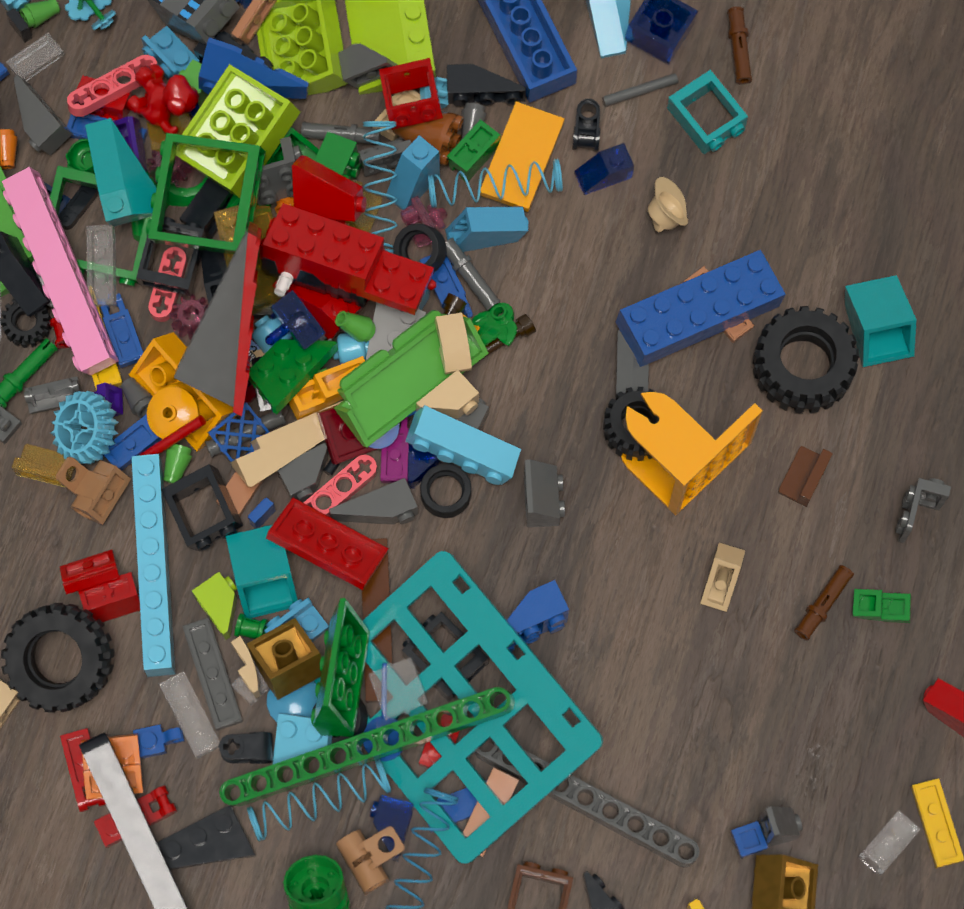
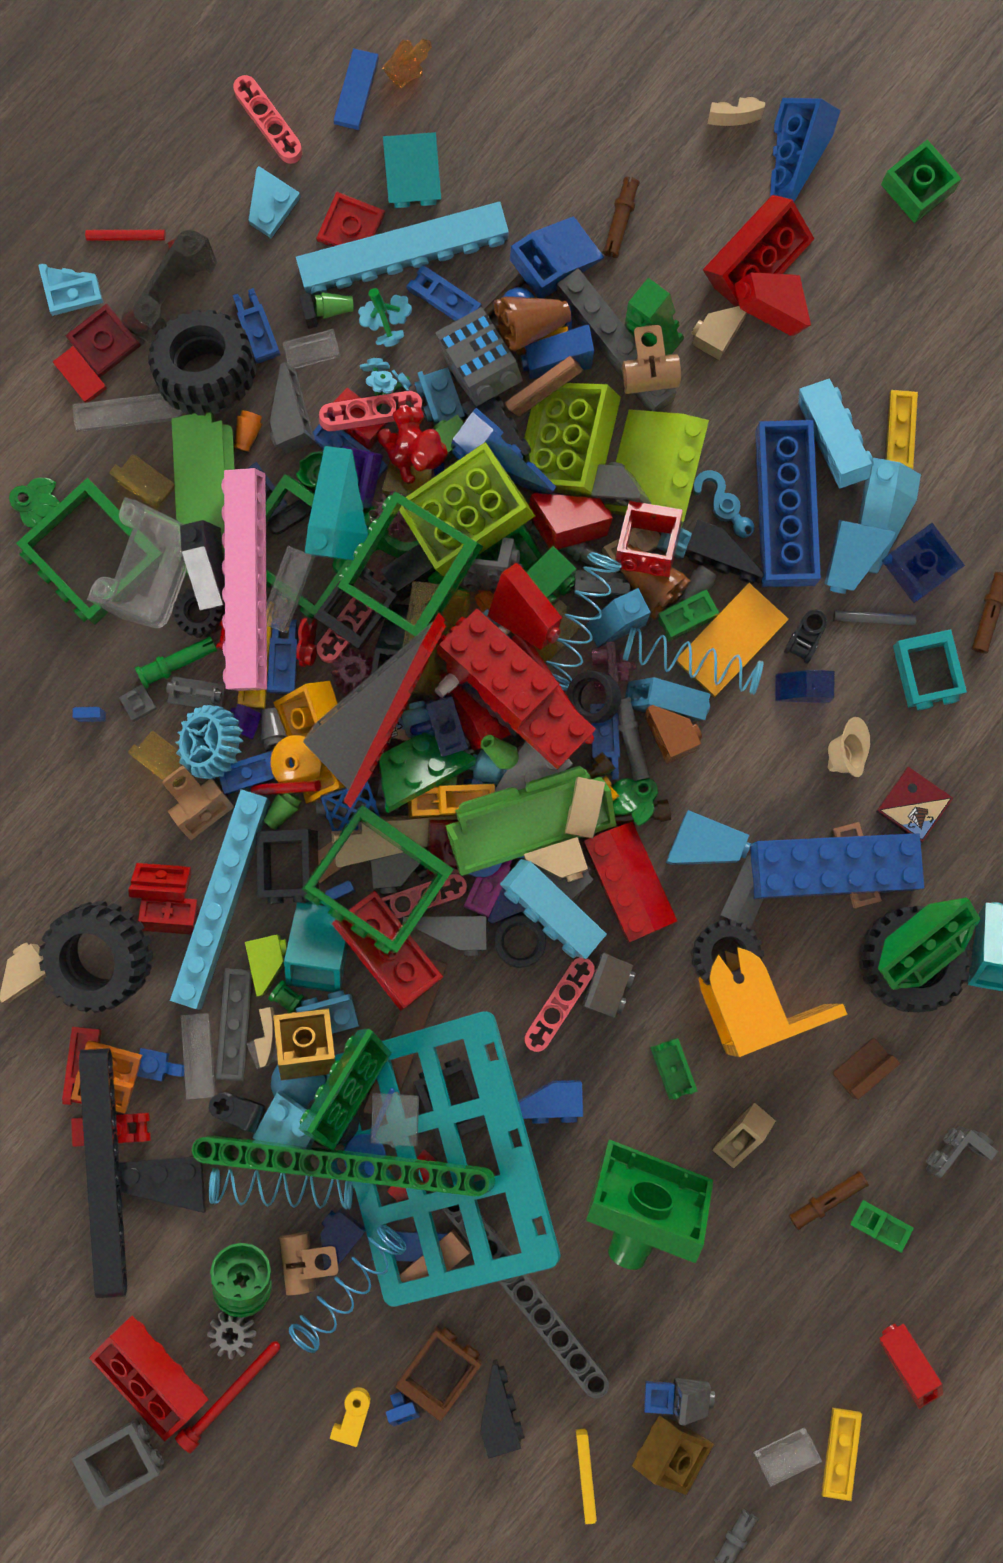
camera: 25 degrees right, 10 degrees up
none -> red plate [296,618,318,667]
none -> green window [302,805,454,954]
none -> medium azure plant [360,358,412,412]
none -> coral beam [525,957,595,1052]
none -> red slope [529,493,613,550]
none -> red slope [583,822,678,943]
none -> green piece [586,1139,713,1270]
none -> dark orange slope [644,705,703,764]
none -> green hinge [650,1038,698,1100]
none -> dark azure slope [665,810,751,865]
none -> dark azure piece [693,470,755,538]
none -> dark azure slope [824,520,895,594]
none -> tile [876,767,953,843]
none -> green wedge [878,897,981,990]

